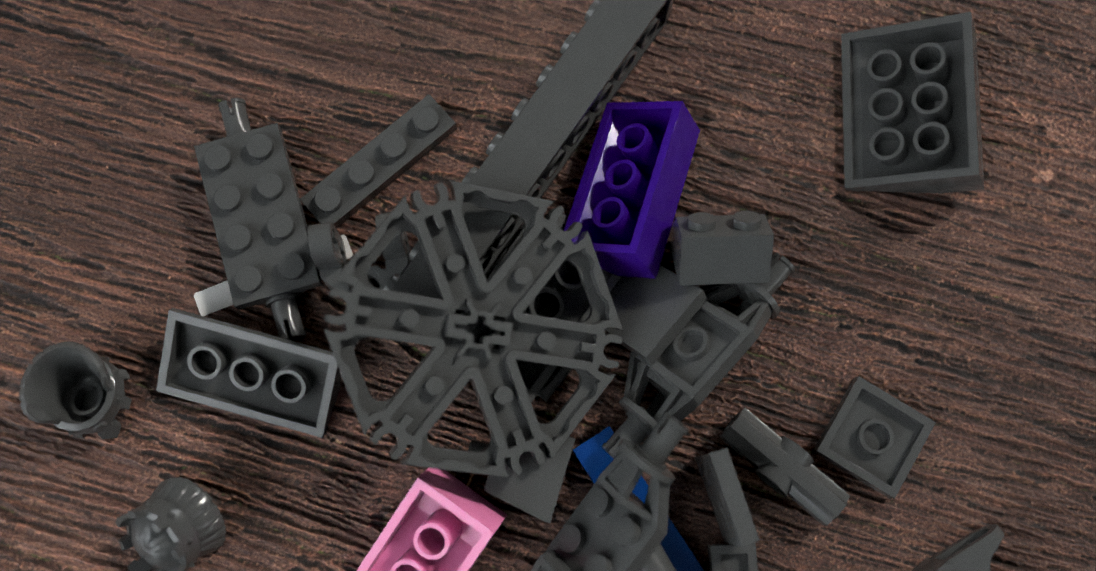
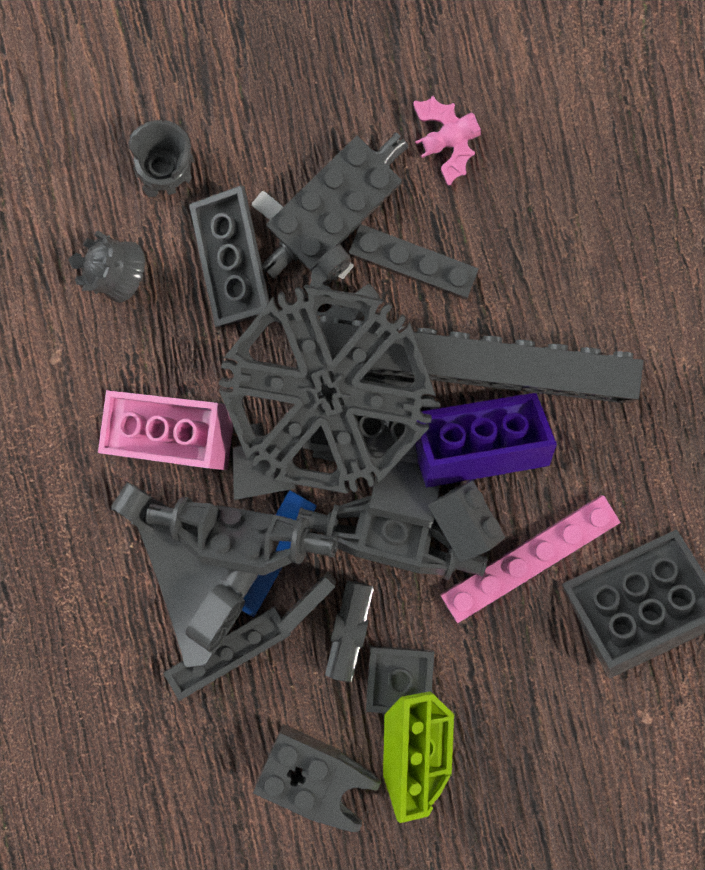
camera: 70 degrees right, 10 degrees up
none -> lime wedge [383,691,454,823]
none -> bright pink animal [413,96,481,186]
none -> bright pink plate [440,495,621,623]

